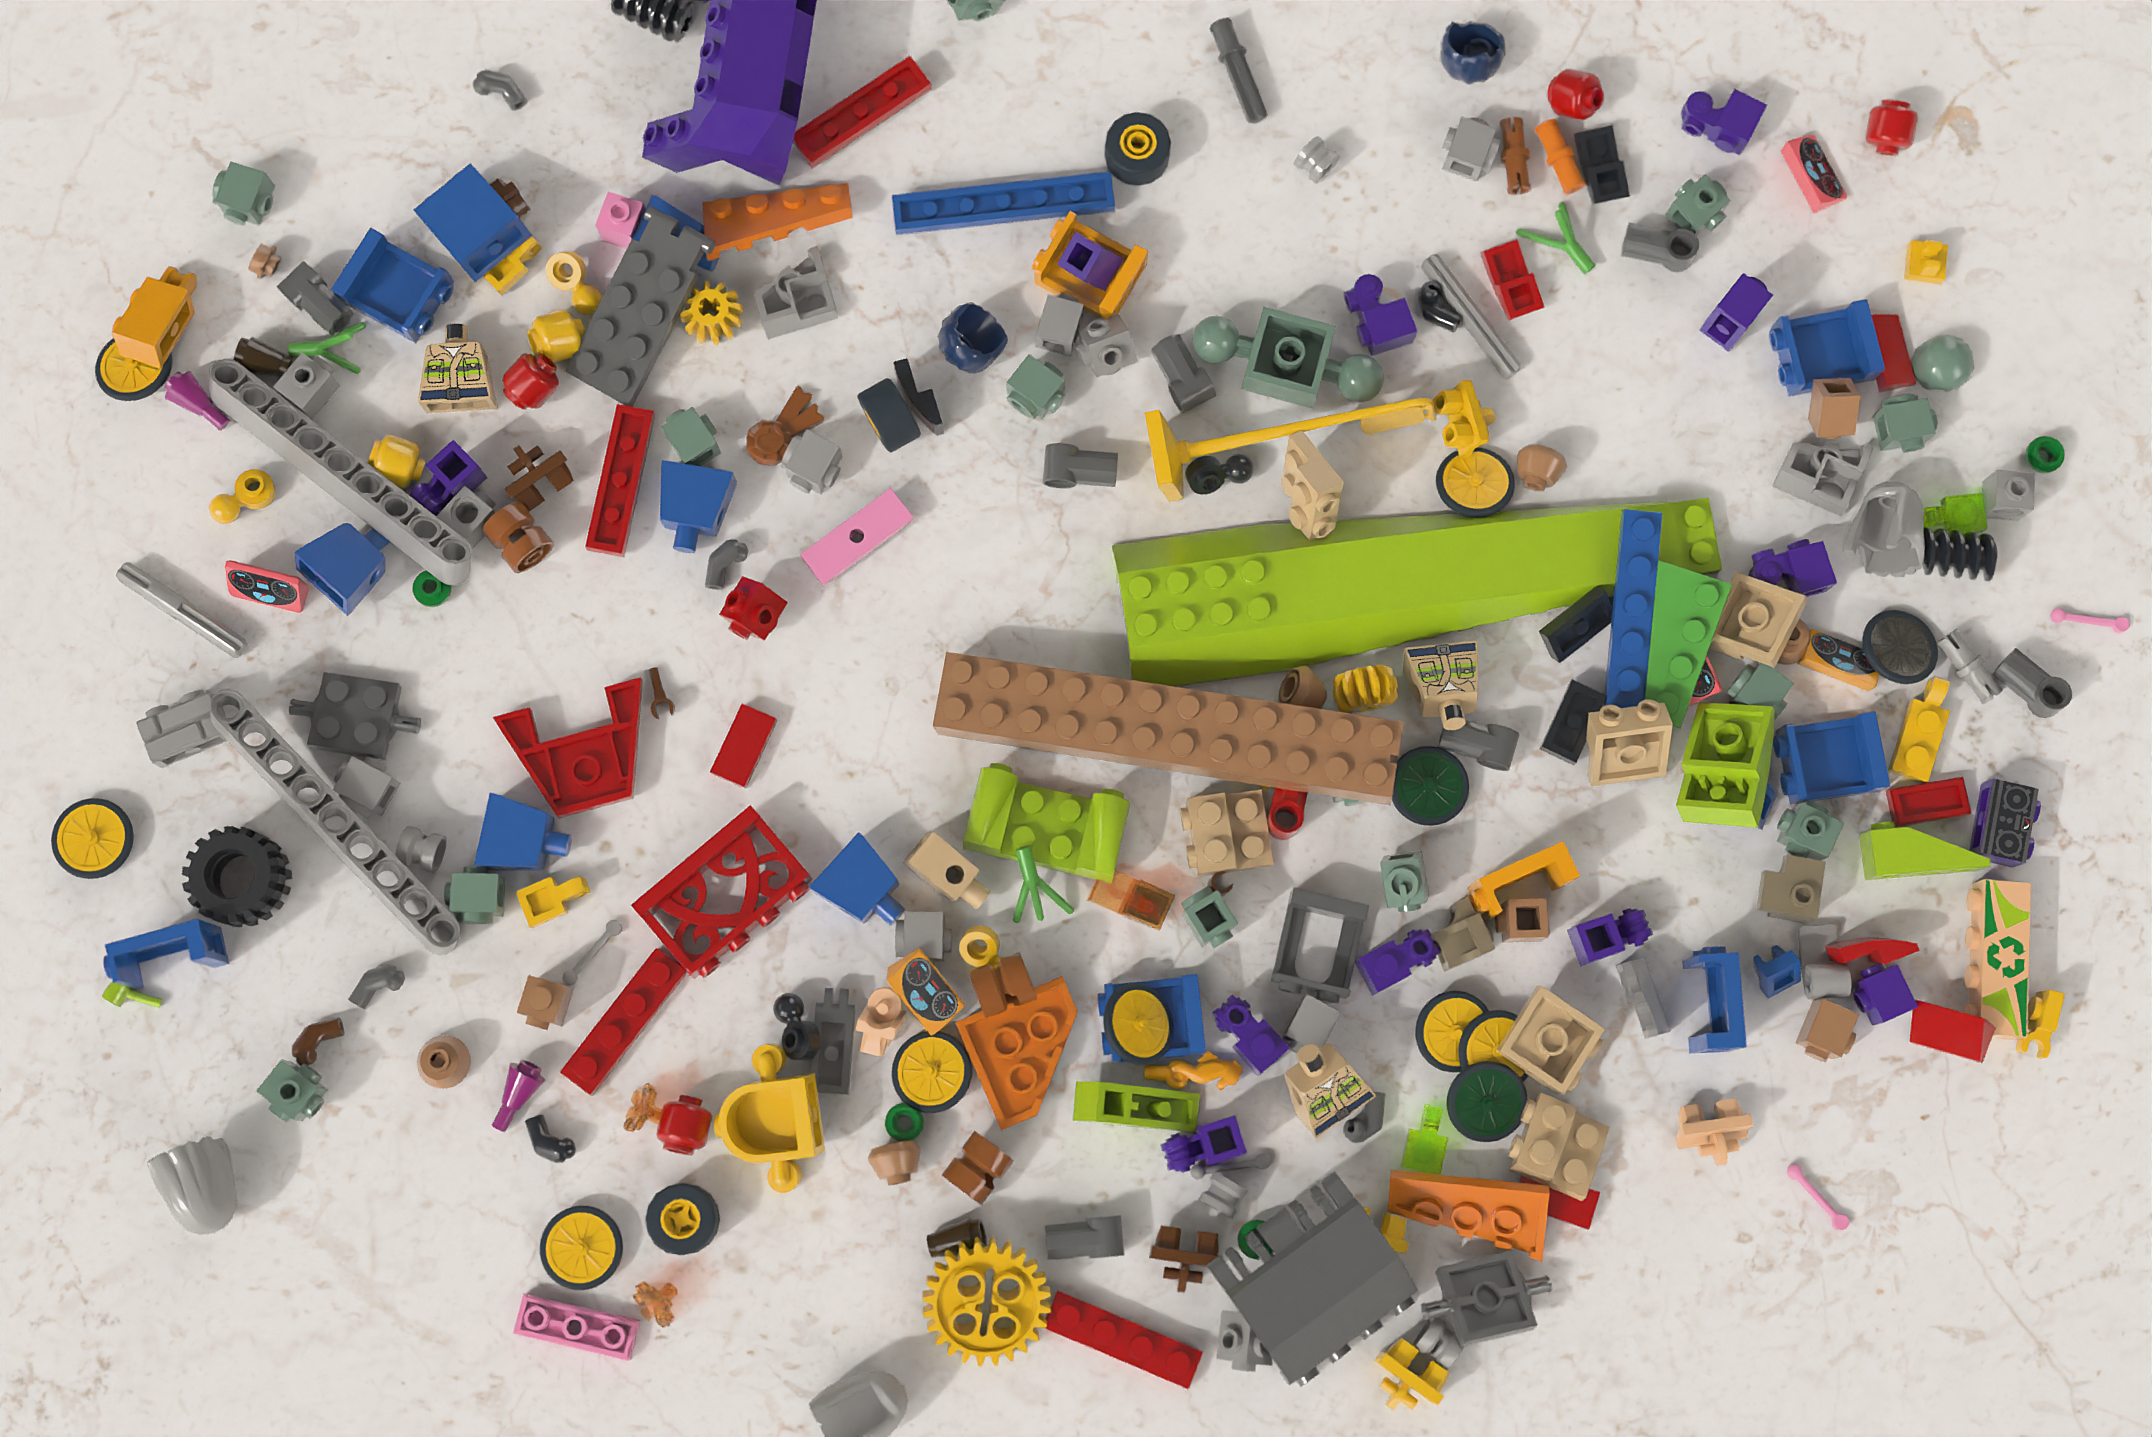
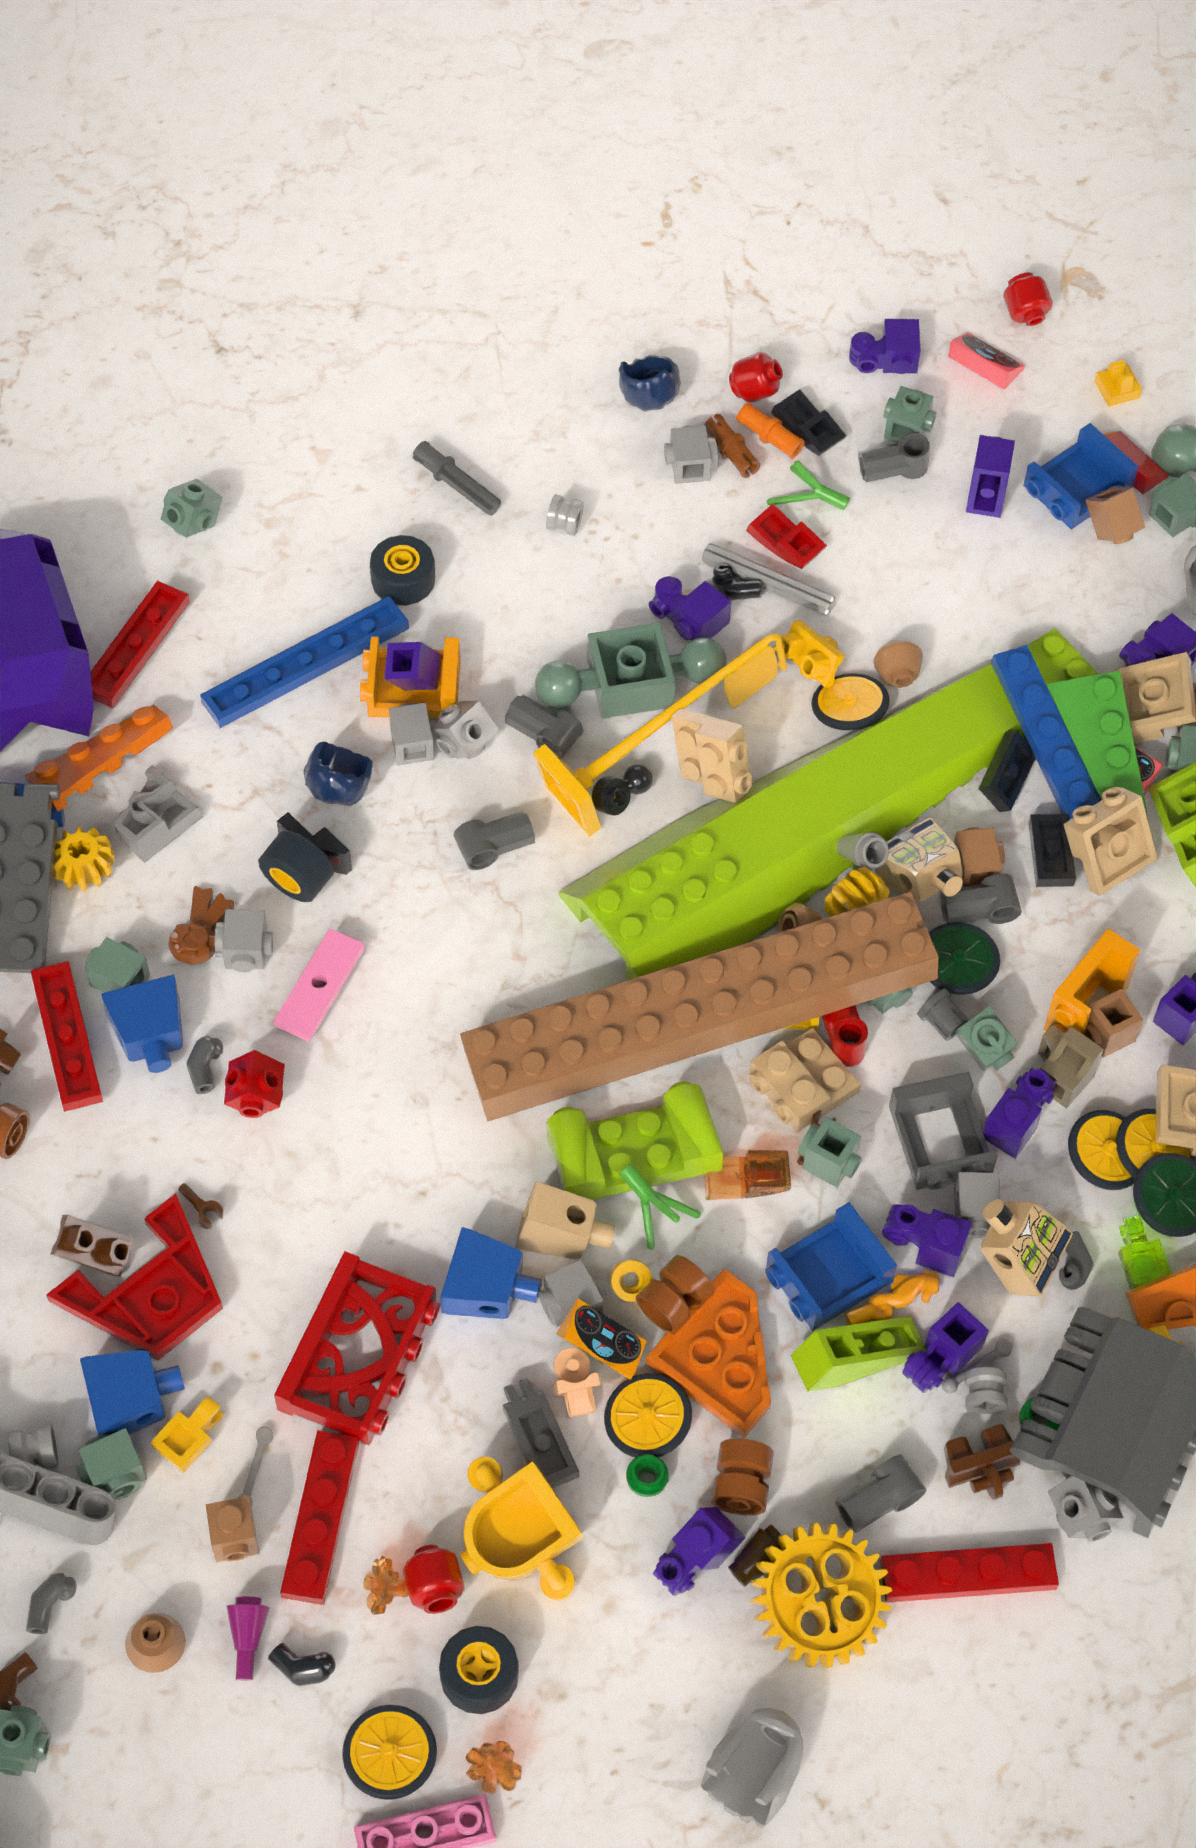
camera: 25 degrees left, 20 degrees down
red tile [710,703,778,789] -> none
black plate [773,993,820,1060] -> none
medium nougat cone [868,1141,921,1186] -> none
sand green brick [1006,354,1066,419] -> none
yellow wheel [1103,983,1173,1065] -> none
light grey slope [1772,442,1873,517] -> none
none -> hips [50,1214,133,1277]
none -> dark purple brick [653,1507,746,1596]
none -> light grey cone [837,832,889,871]
none -> dark grey bush [917,988,969,1041]
none -> medium nougat brick [954,827,1005,887]

